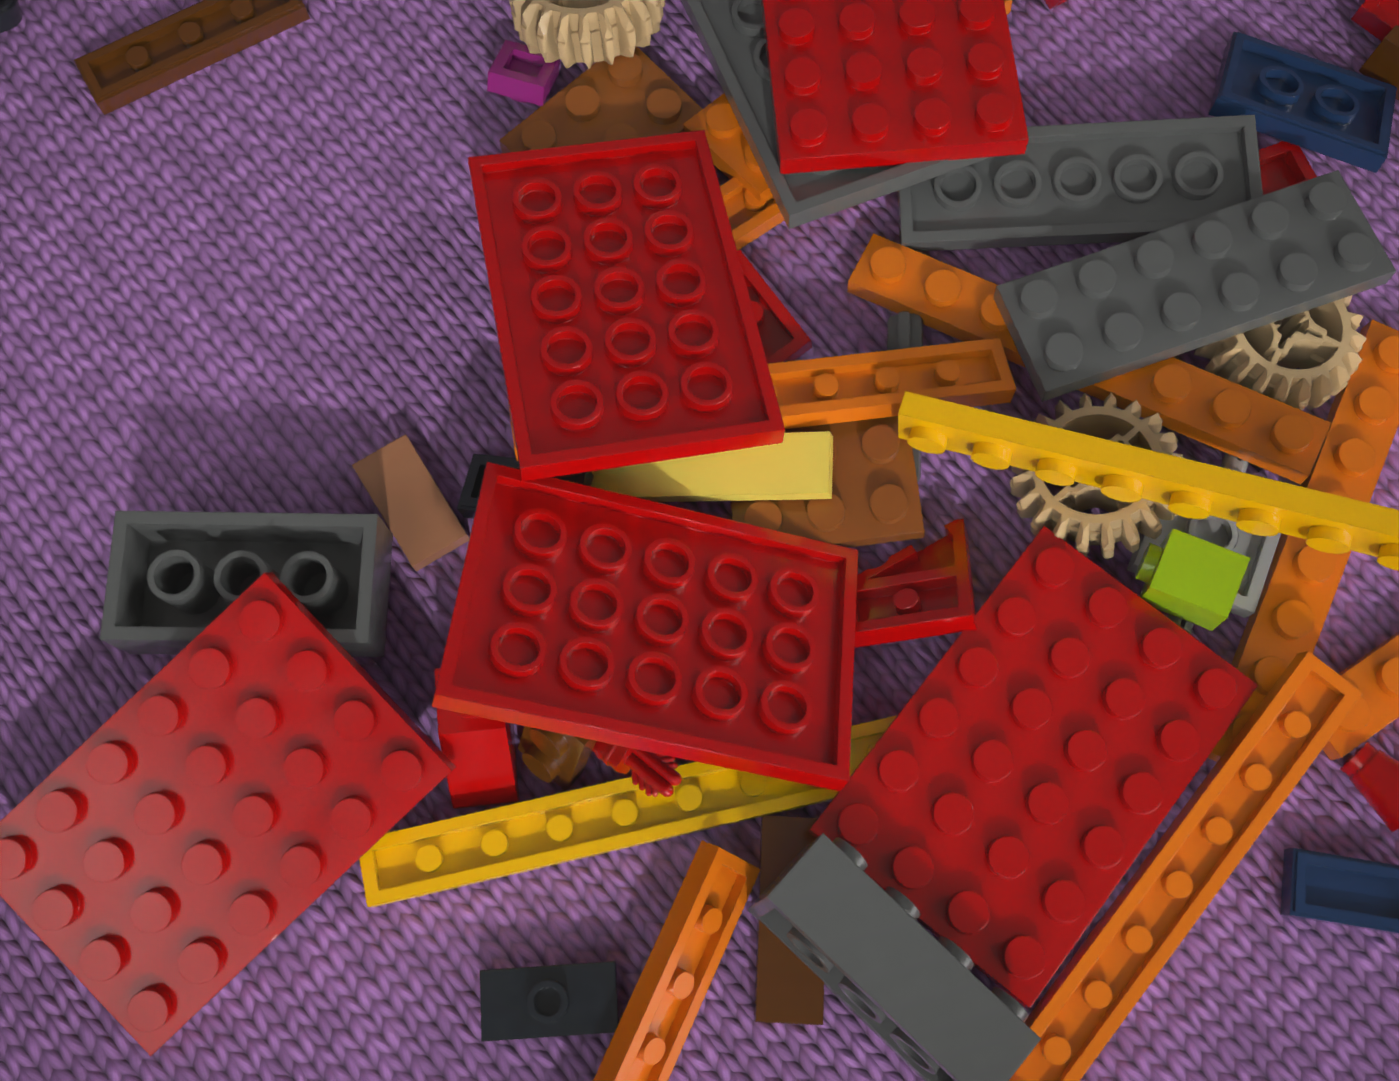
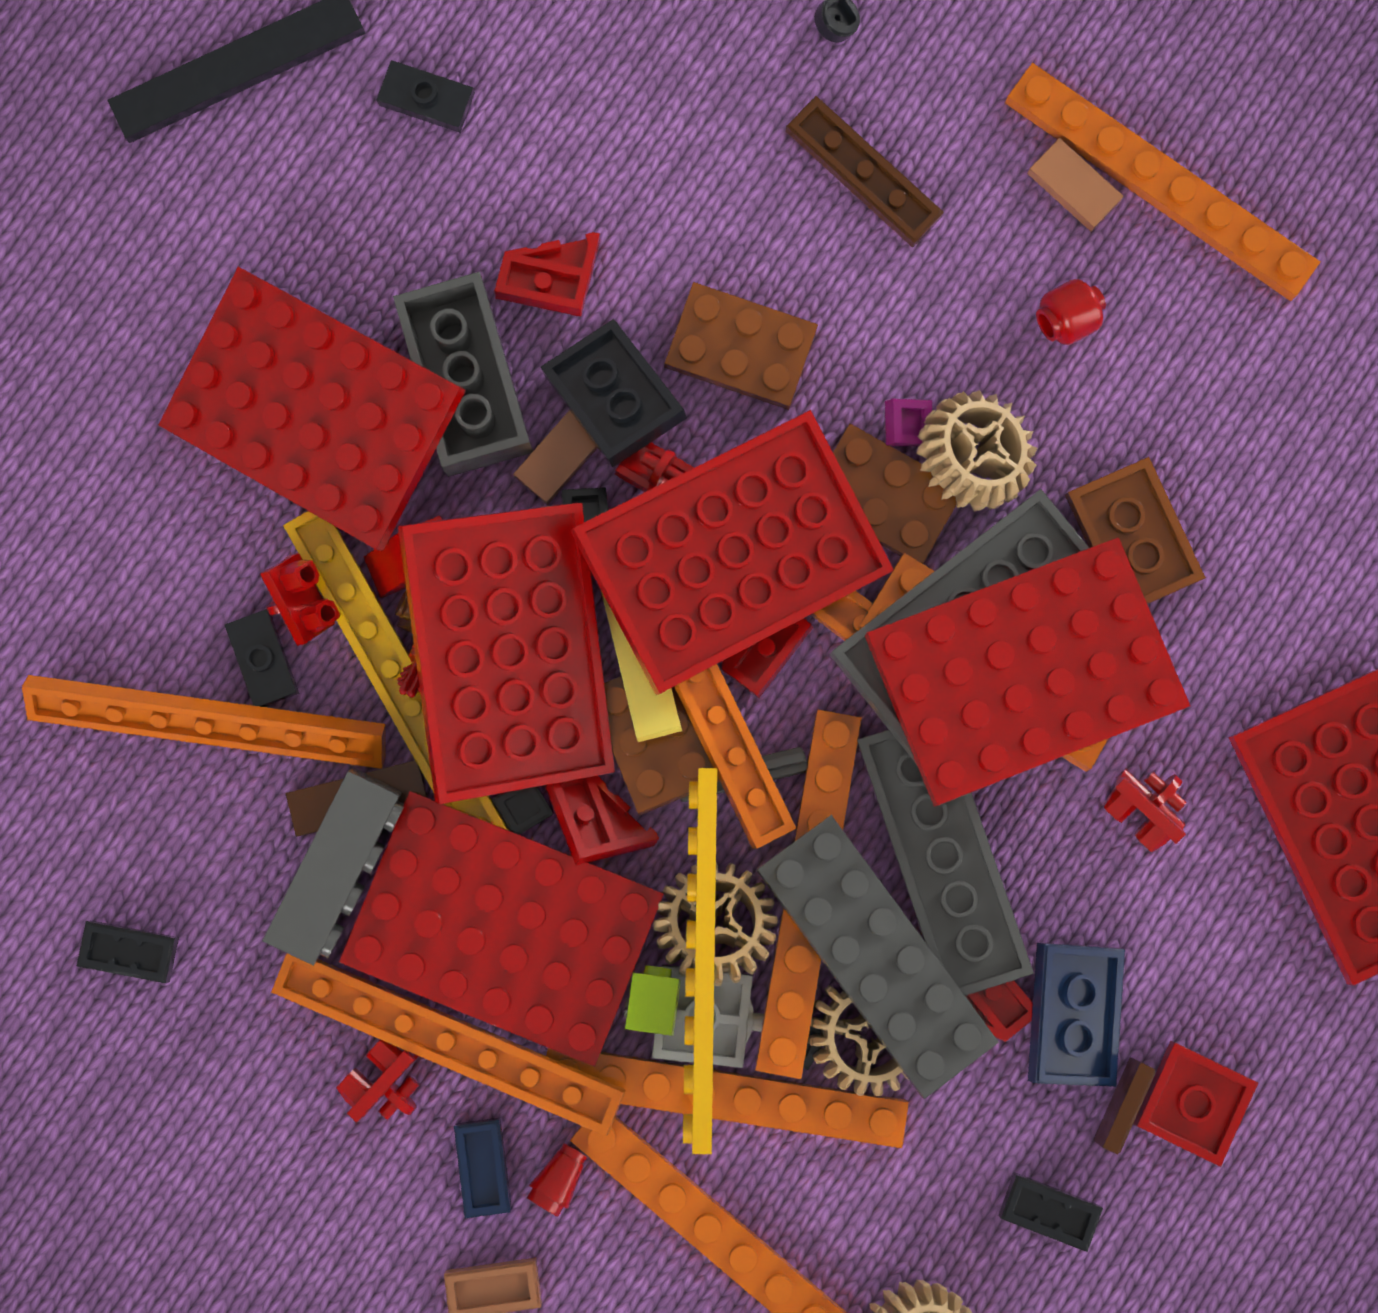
camera: 75 degrees right, 10 degrees up
none -> red hips [260,552,340,646]
none -> red hips [336,1040,419,1123]
none -> black tile [492,786,554,835]
none -> red wing [494,232,600,317]
none -> black plate [540,319,687,468]
none -> red hips [614,442,694,492]
none -> dark orange plate [664,282,818,410]

